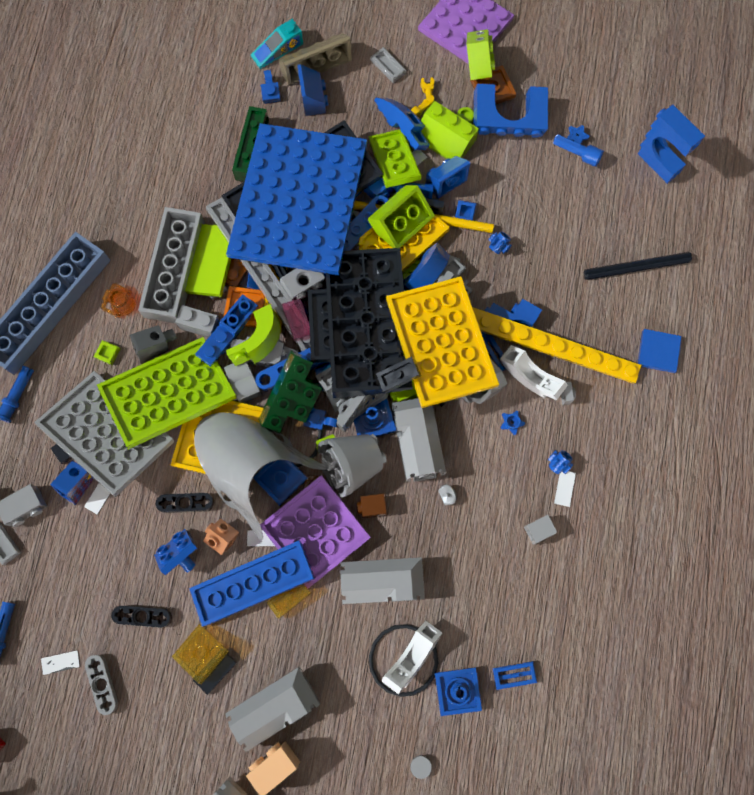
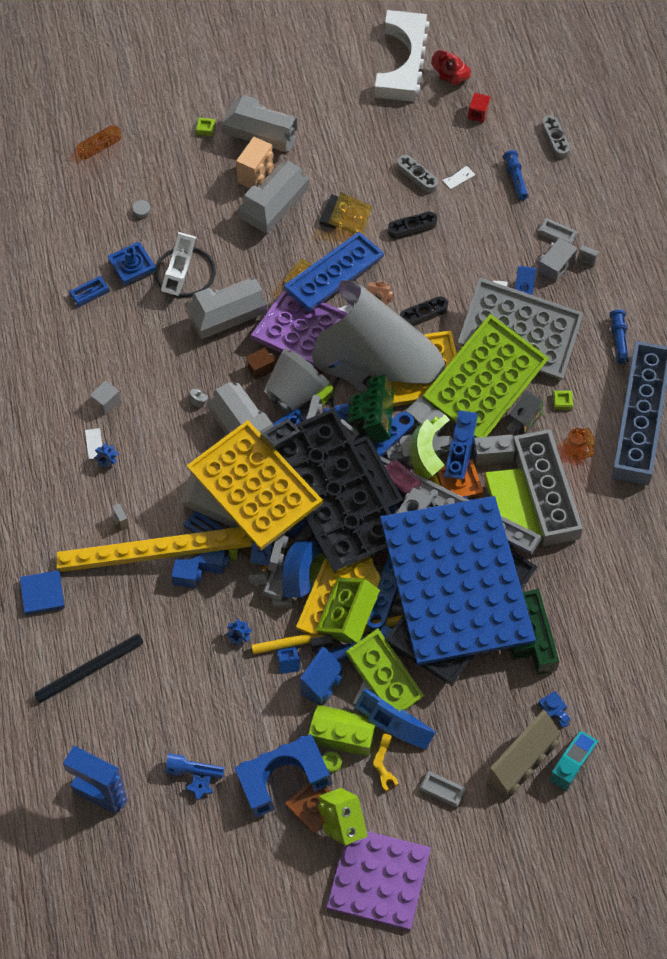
camera: 155 degrees right, 15 degrees down
blue plate [154,529,197,575] -> none
blue slope [297,64,328,116] -> none
white arch [500,345,568,400] -> none
blue plate [501,411,525,435] -> none

